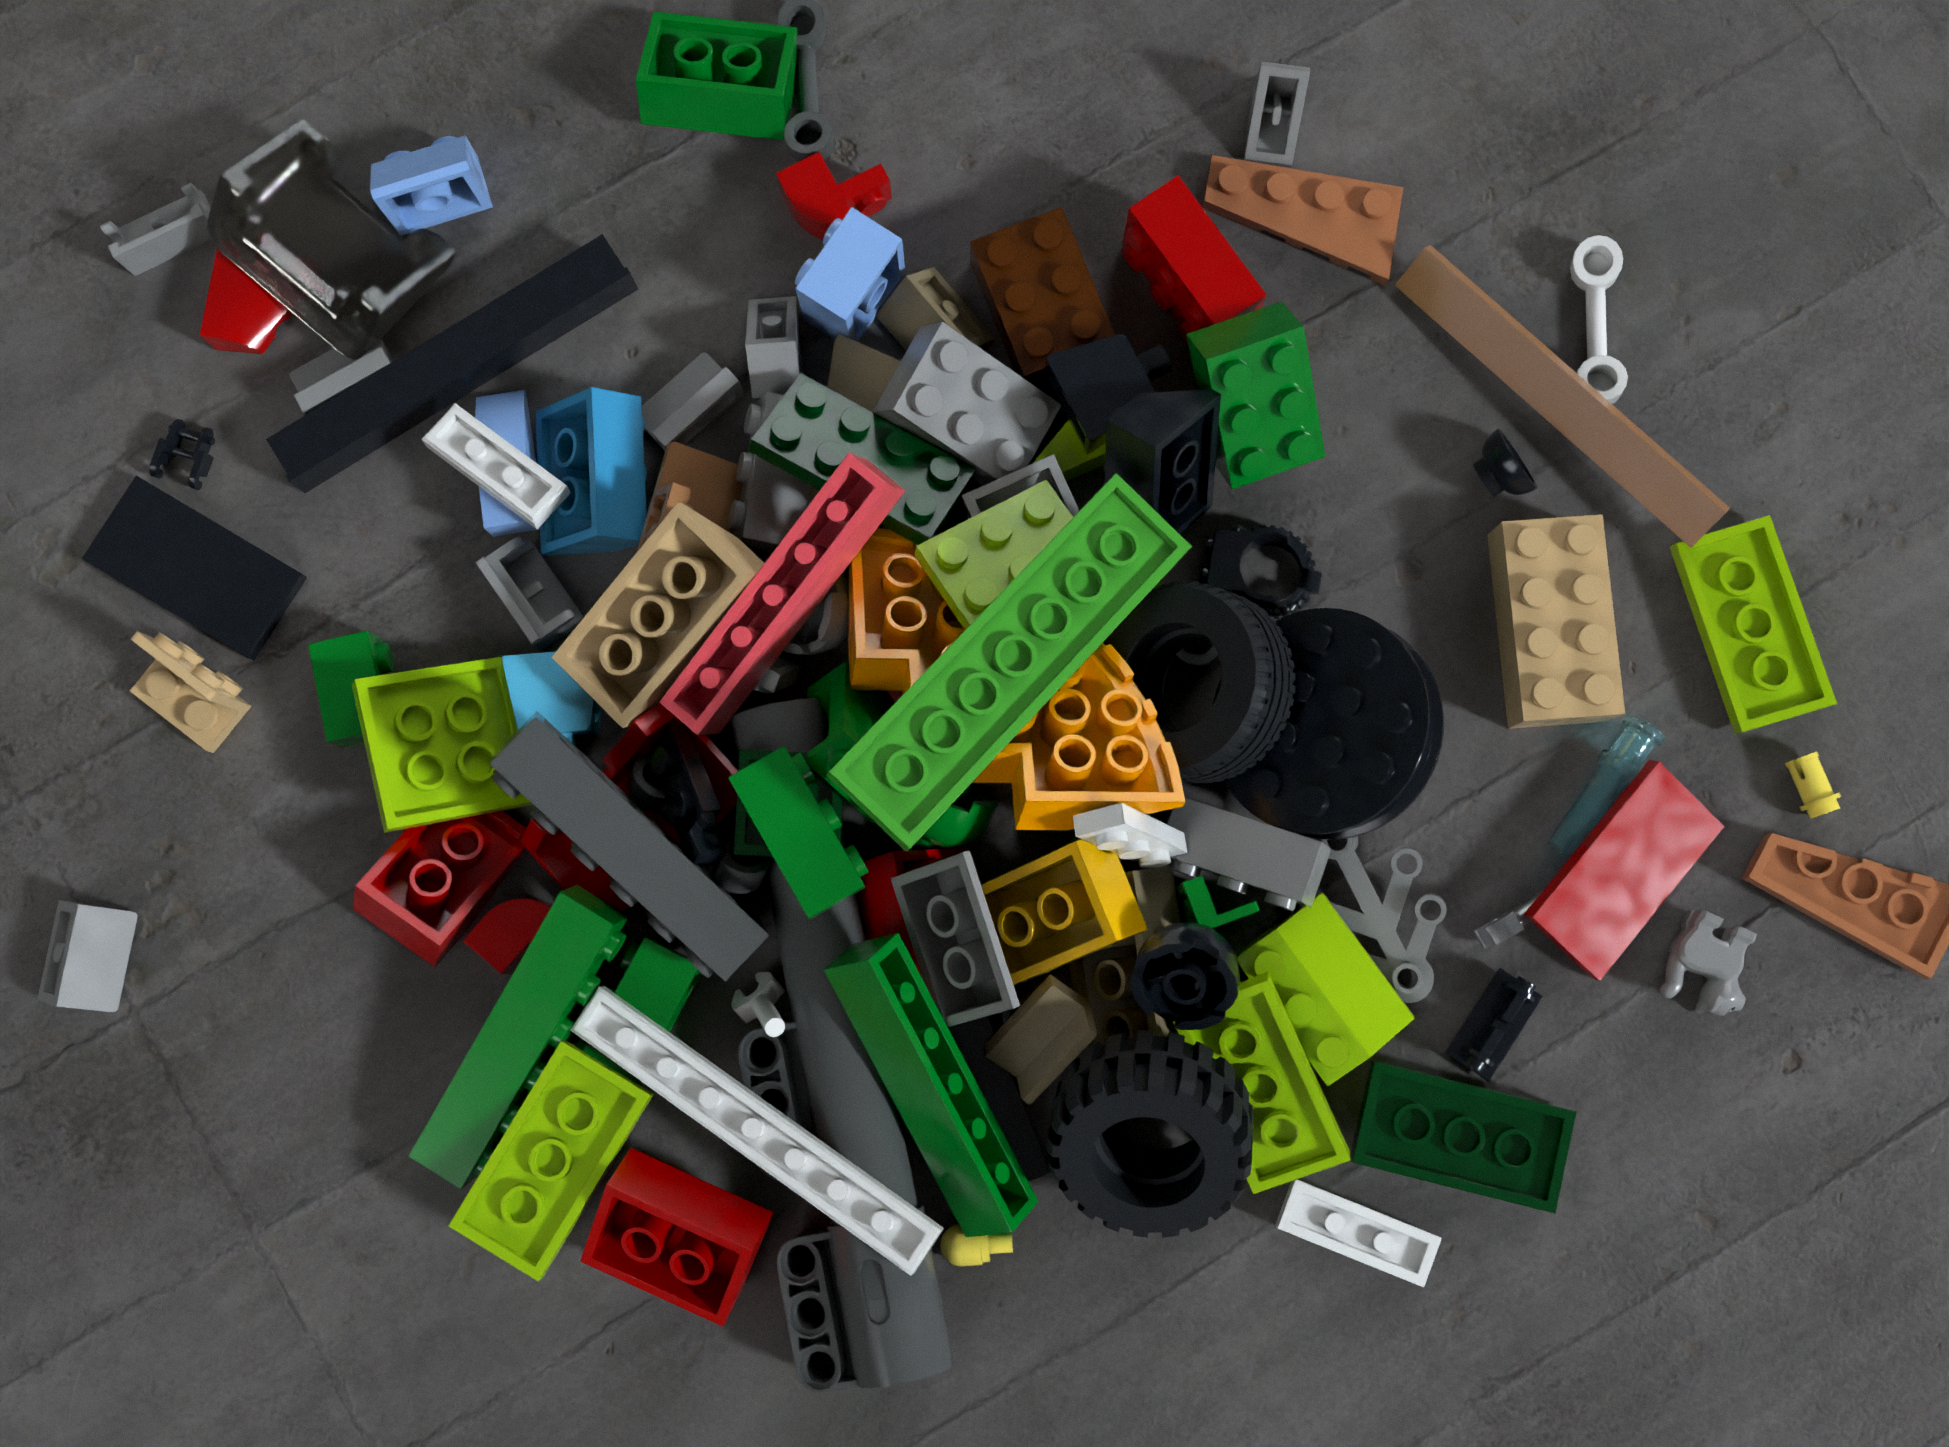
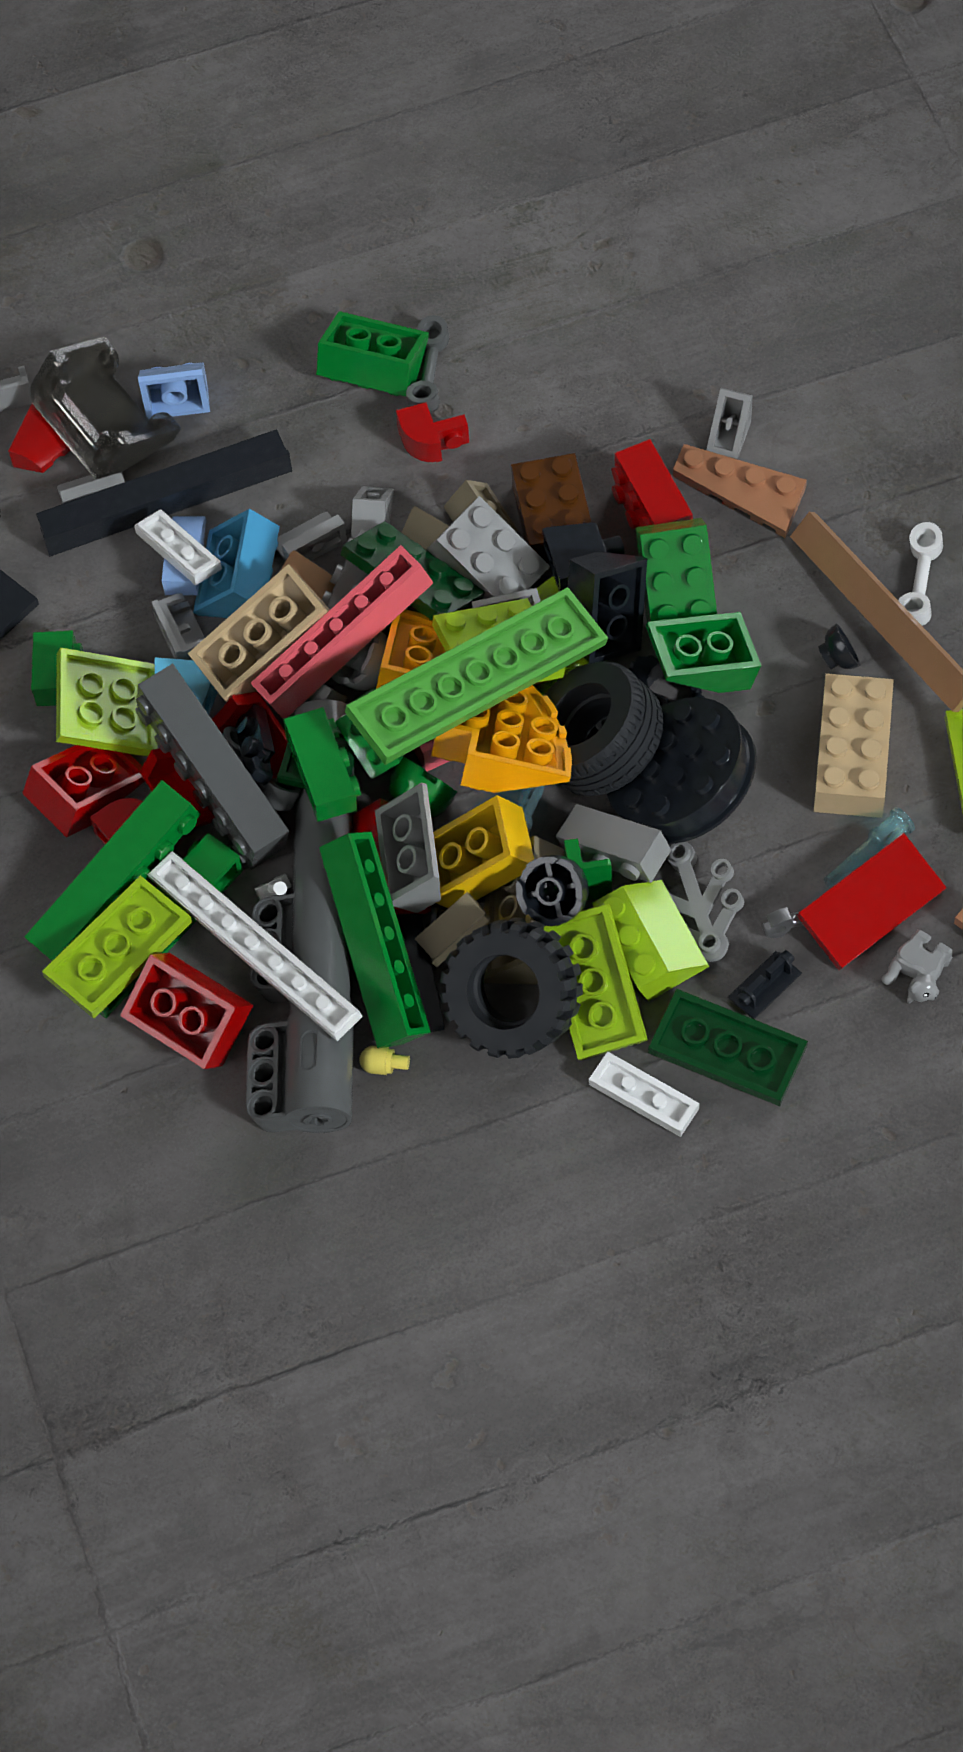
camera: 15 degrees right, 20 degrees down
light blue brick [795,207,906,342] -> none
white plate [1073,803,1187,868] -> none
none -> green slope [646,612,761,693]

